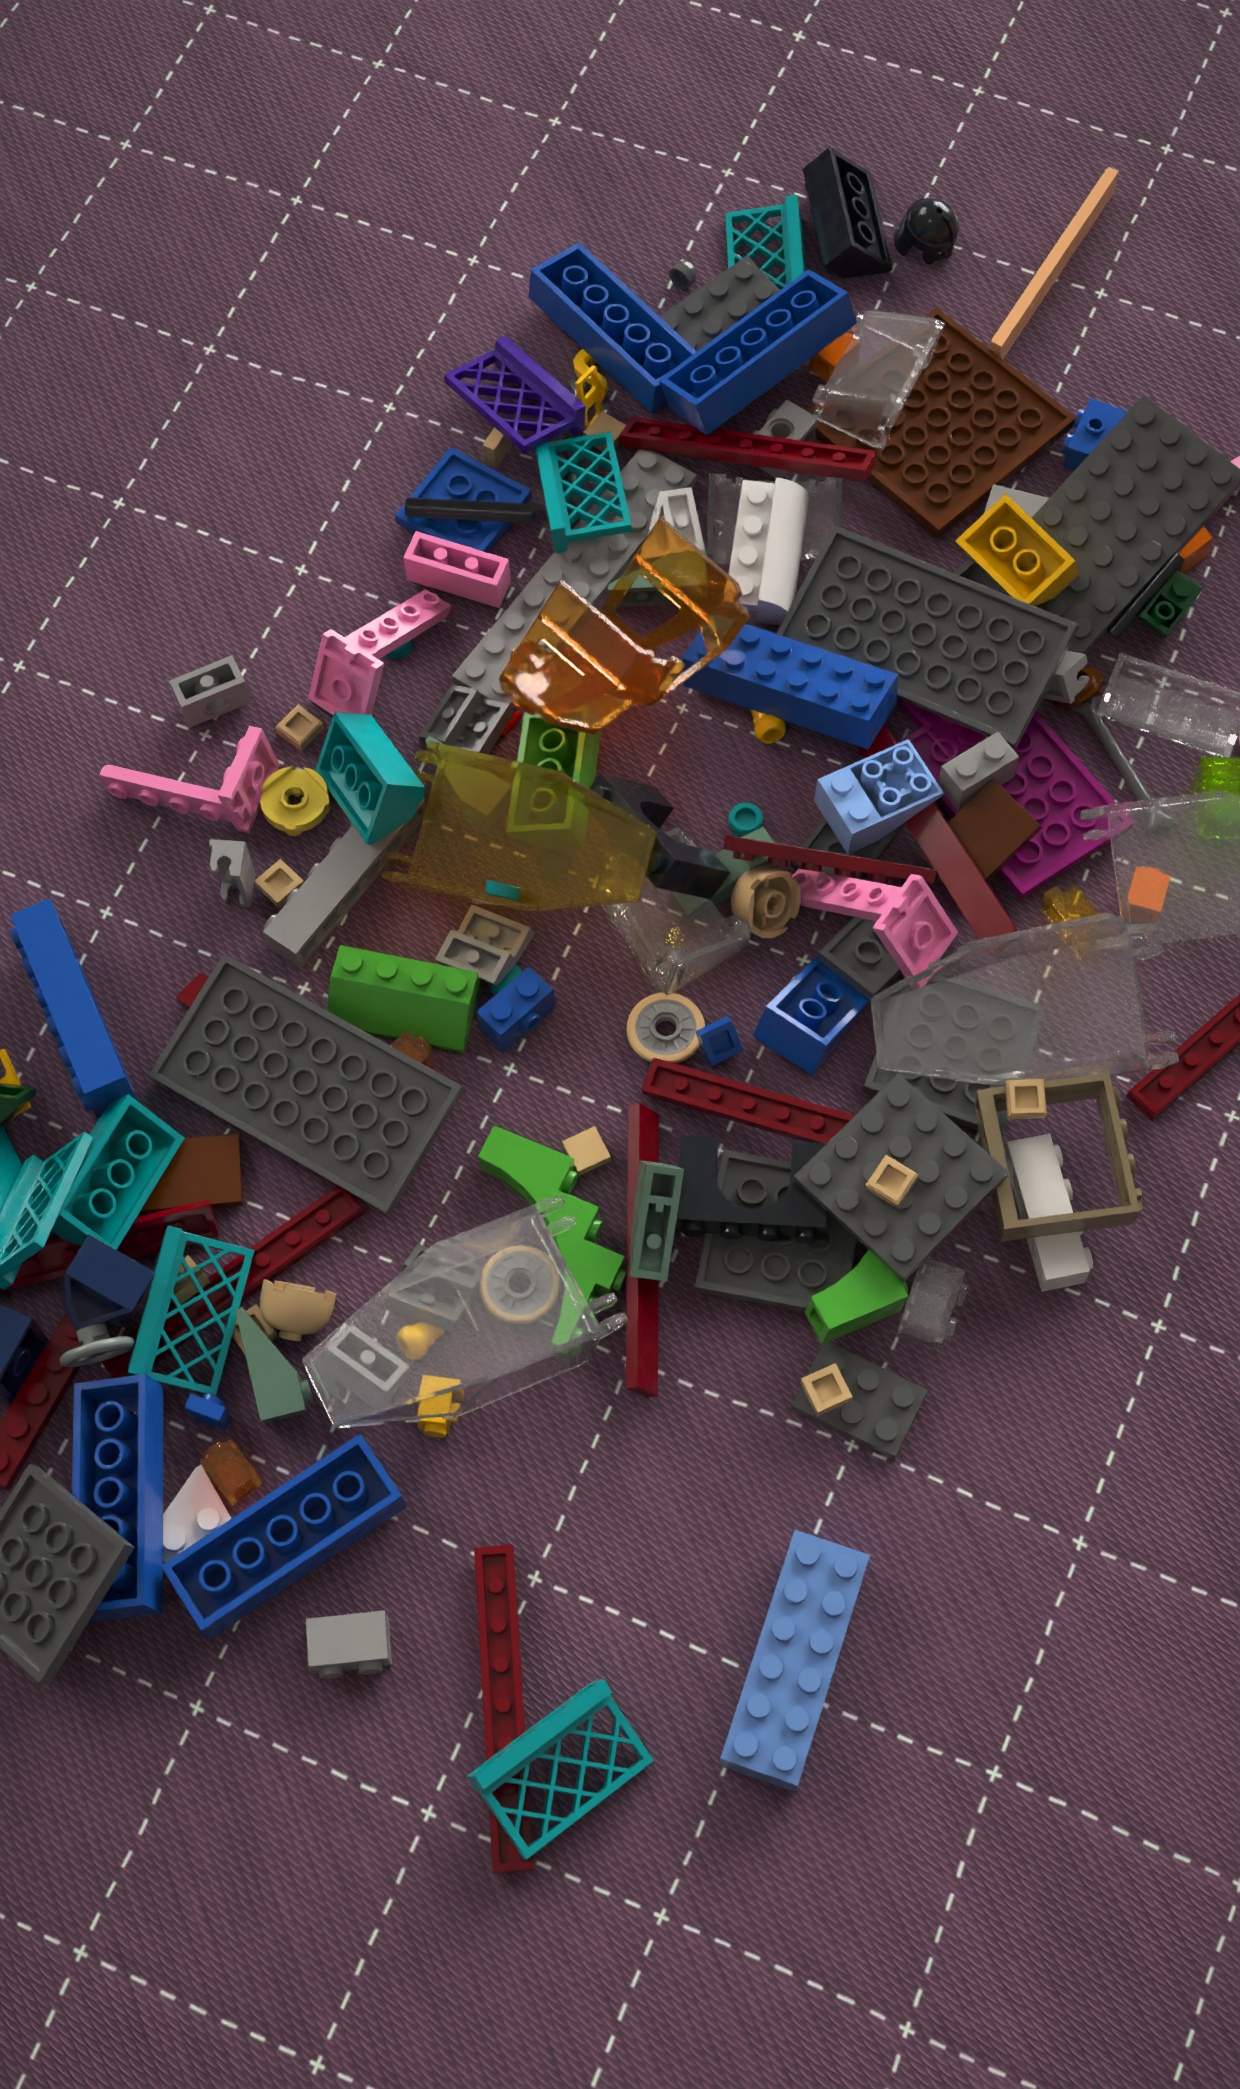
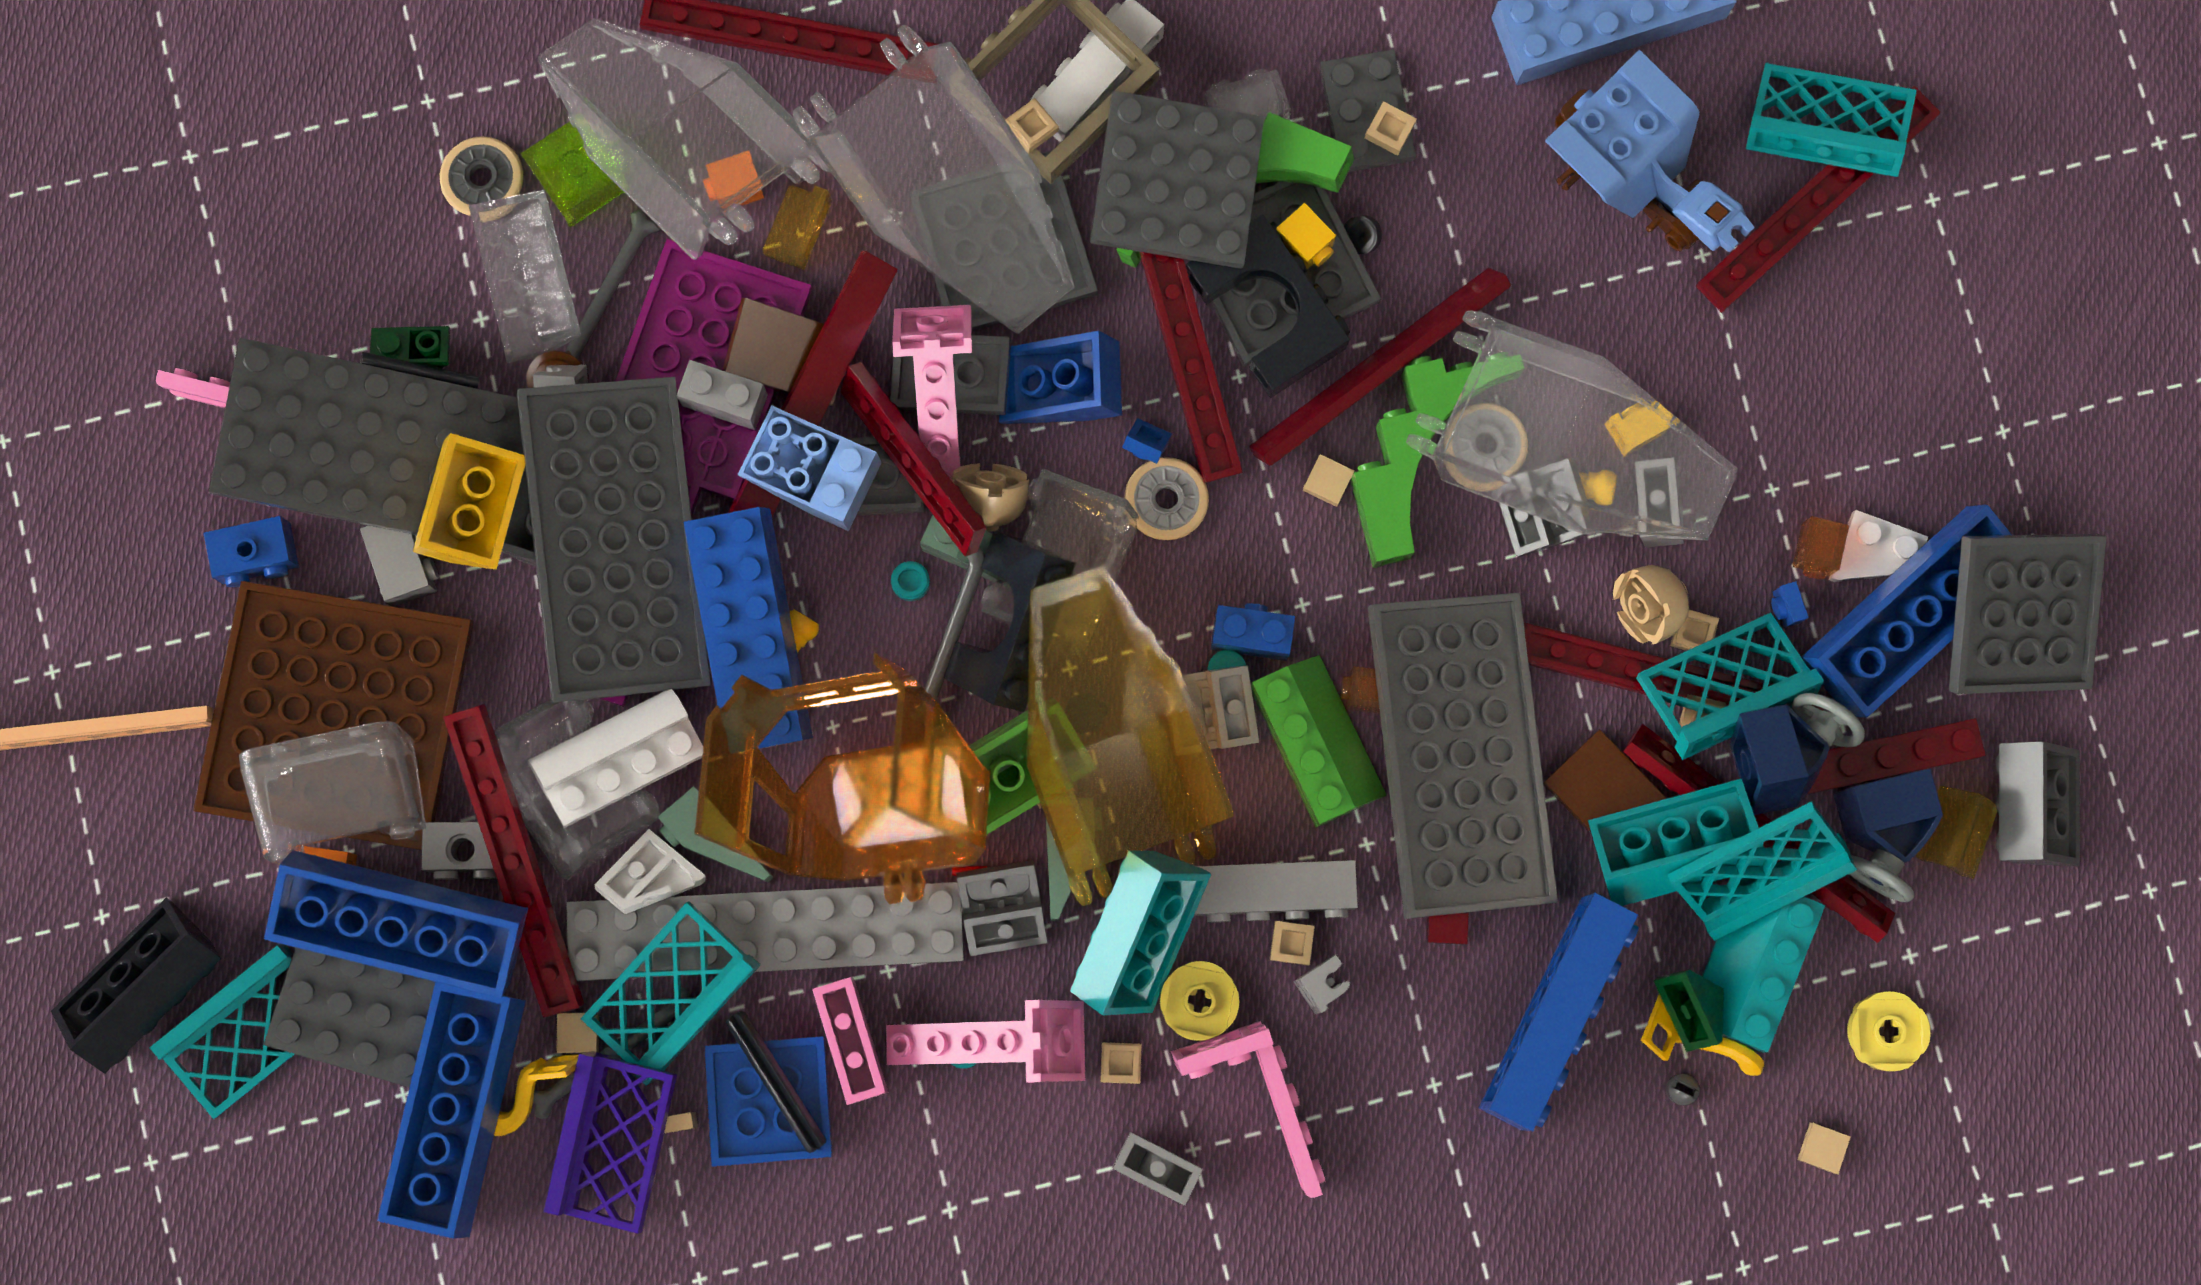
camera: 135 degrees left, 15 degrees up
blue brick [161,1433,407,1640] -> none
sand green slope [235,1308,313,1424] -> none
light grey brick [306,1610,392,1679] -> none
teal tile [484,880,521,902] -> none
sand green slope [629,1160,684,1281] -> none
dark grey hinge [669,261,697,290] -> none
tan tile [865,1155,918,1209] -> none
black helmet [894,198,959,265] -> none
none -> dark grey piece [905,547,986,730]
none -> yellow brick [1276,203,1336,269]
none -> black tile [1344,215,1382,254]
none -> medium blue piece [1545,50,1755,253]

